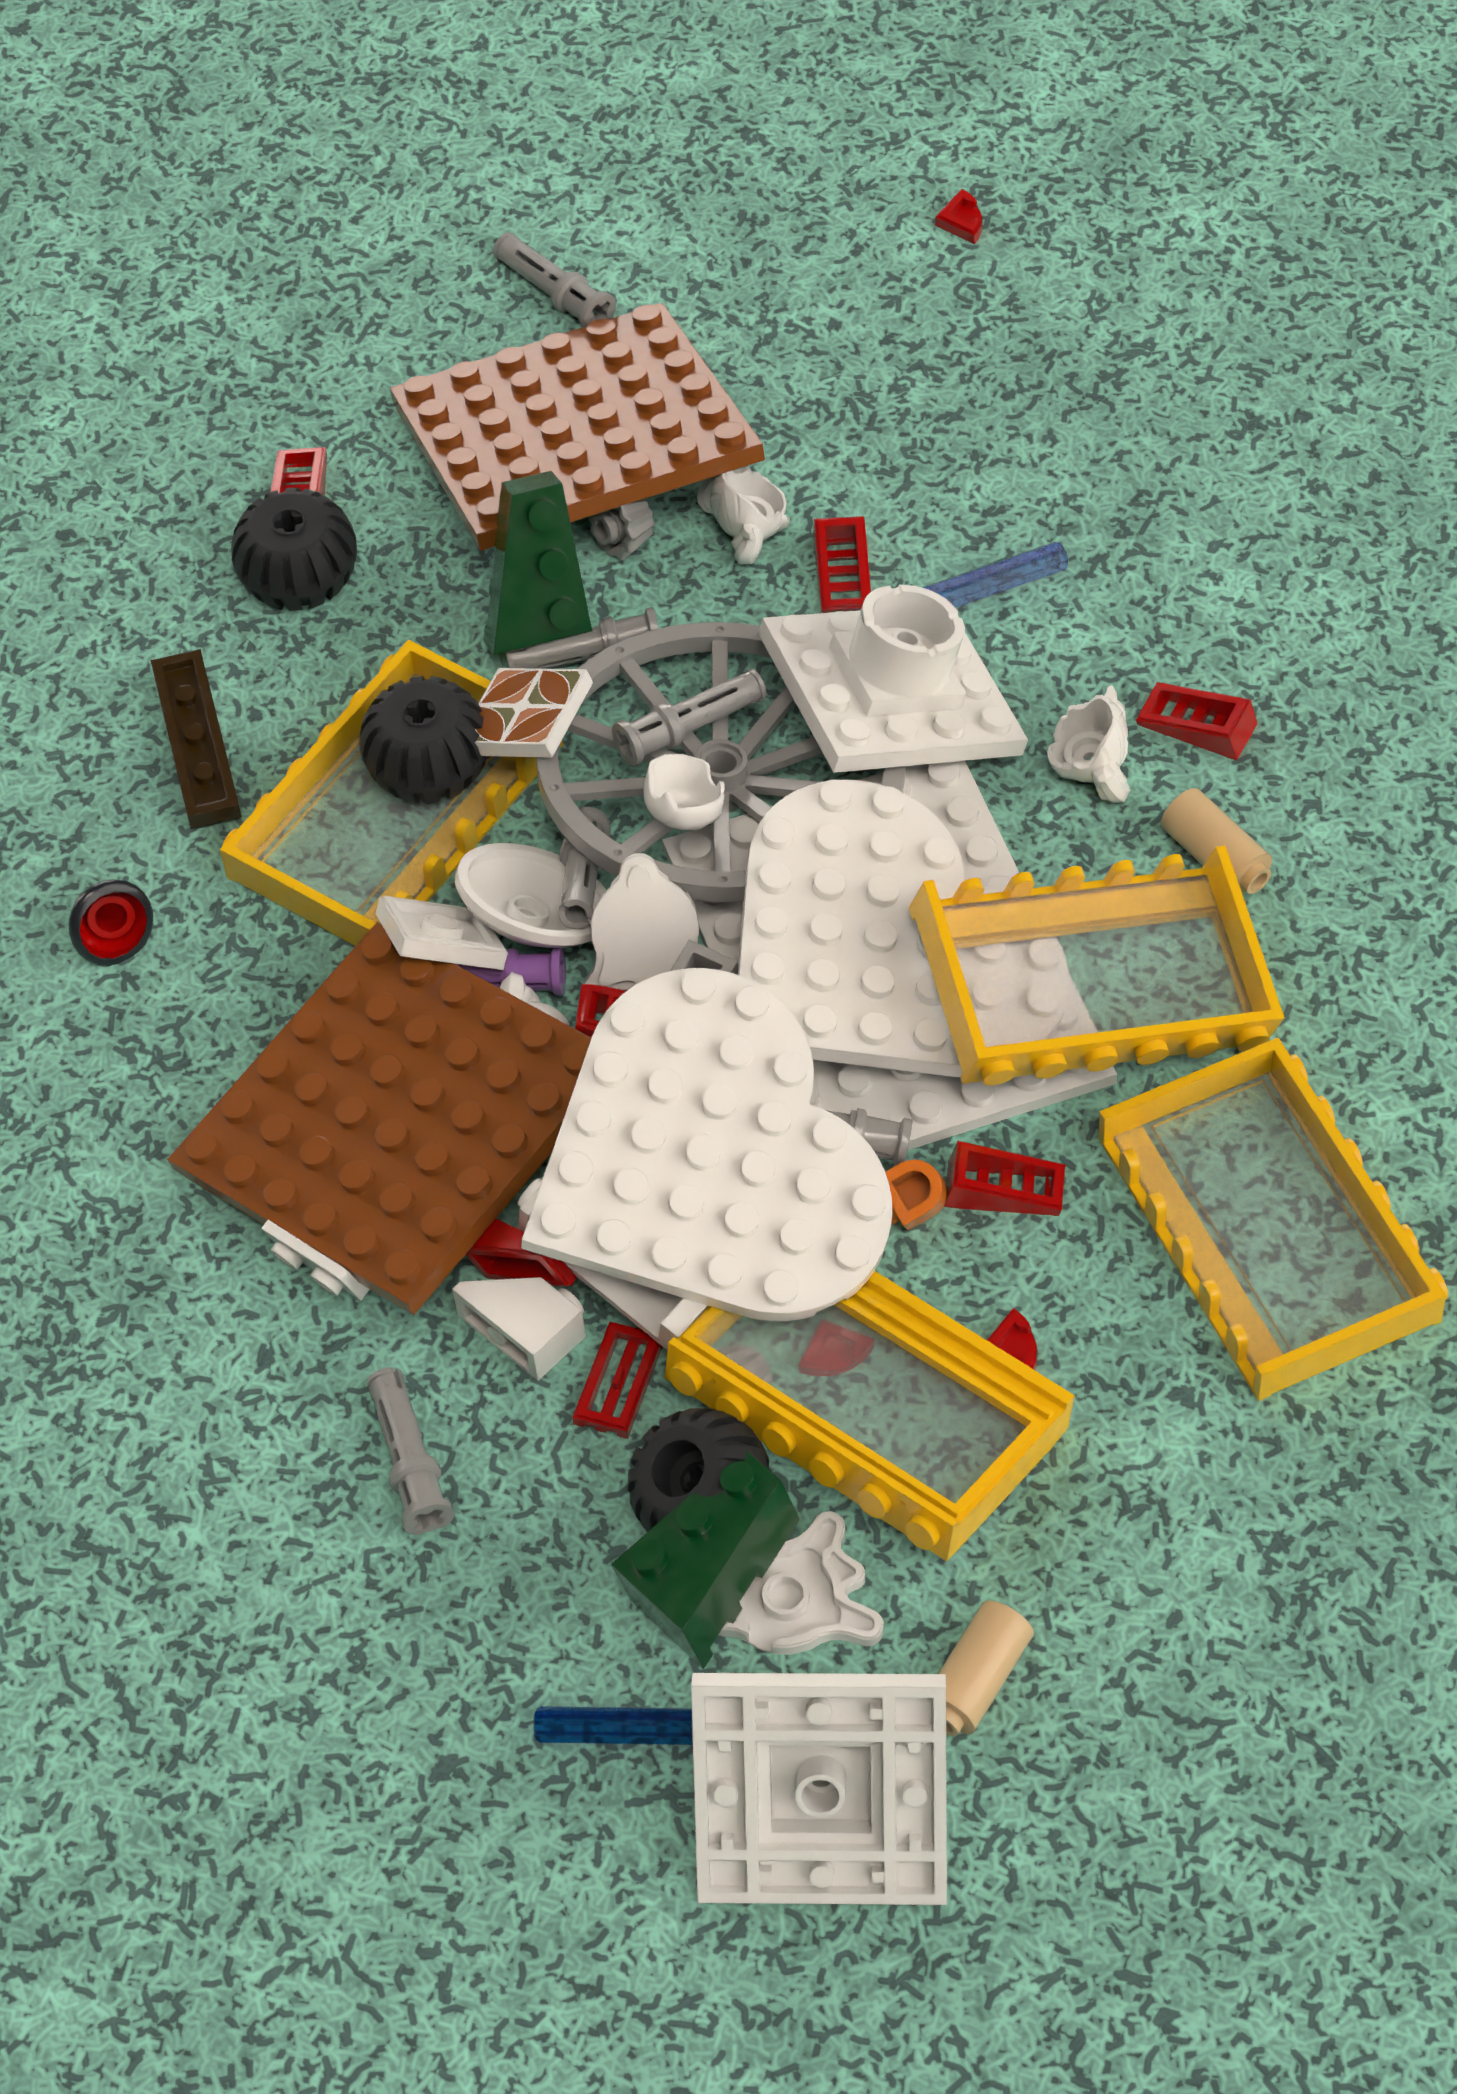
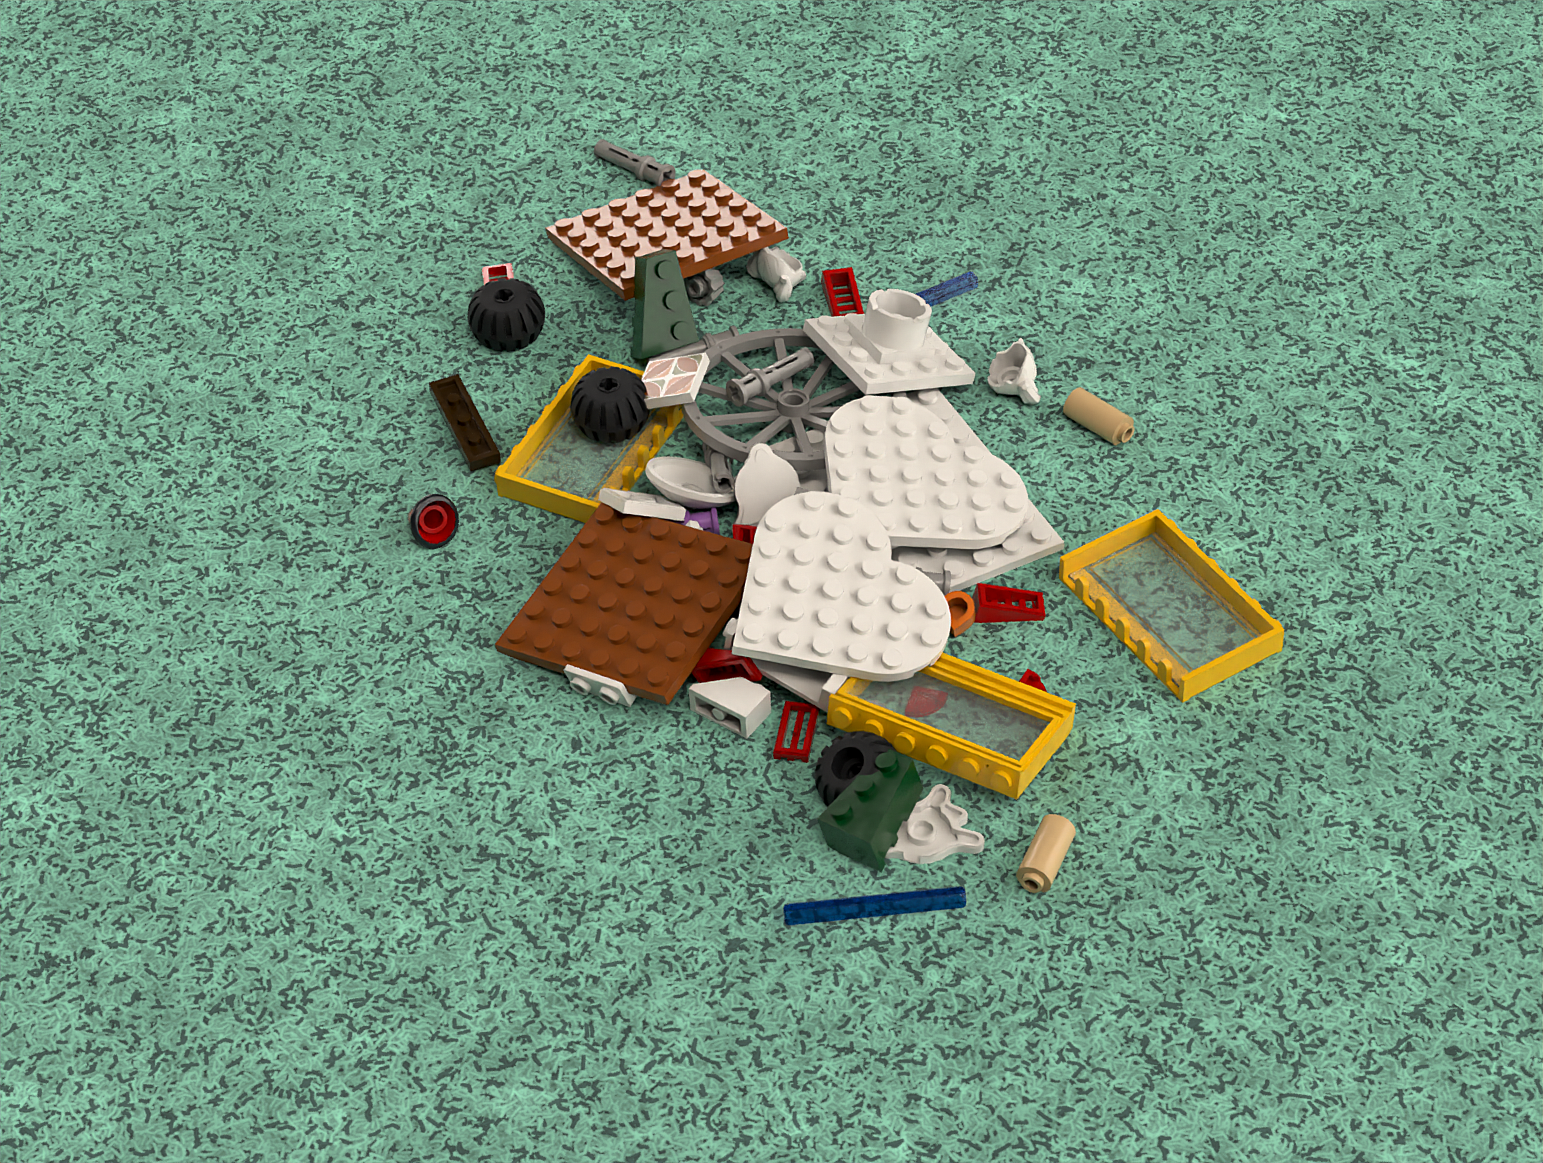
camera: 10 degrees left, 10 degrees down
light grey pin [367,1367,454,1535] -> none
white hair [644,754,725,830] -> none
white piece [691,1673,947,1905] -> none
clear window [909,846,1285,1086] -> none
red tile [935,189,983,245] -> none
red slope [1136,682,1257,761] -> none

